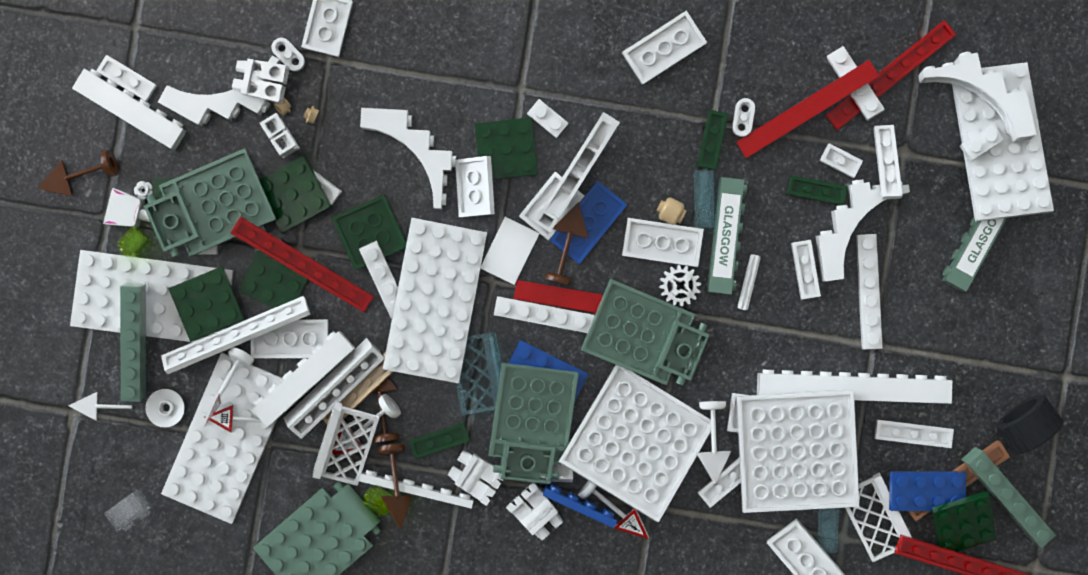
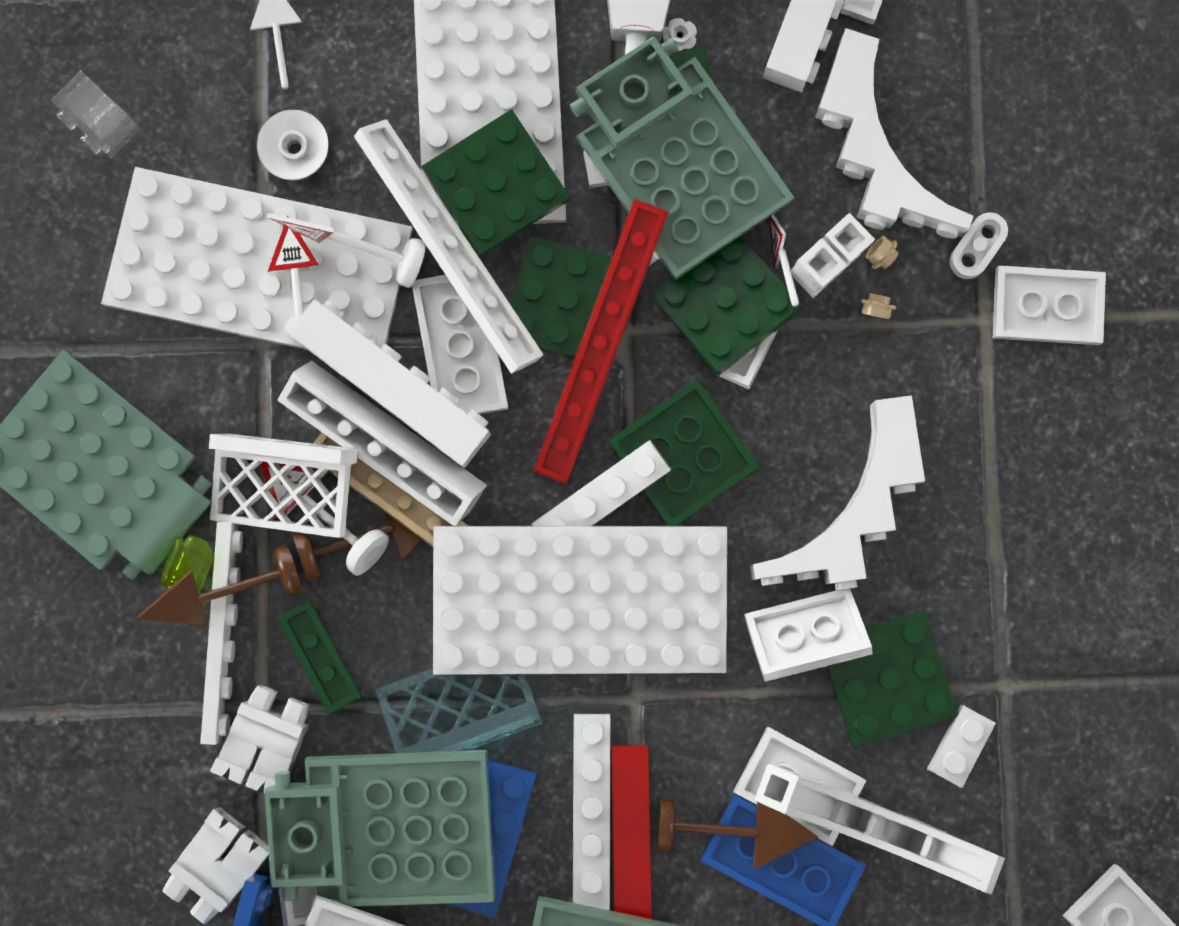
camera: 75 degrees right, 5 degrees down
clear neon green brick [116,226,150,257] -> none
sand green brick [120,283,146,402] -> none
white hips [232,59,290,104] -> none
white tile [481,217,540,285] -> none
none -> white piece [769,214,799,306]

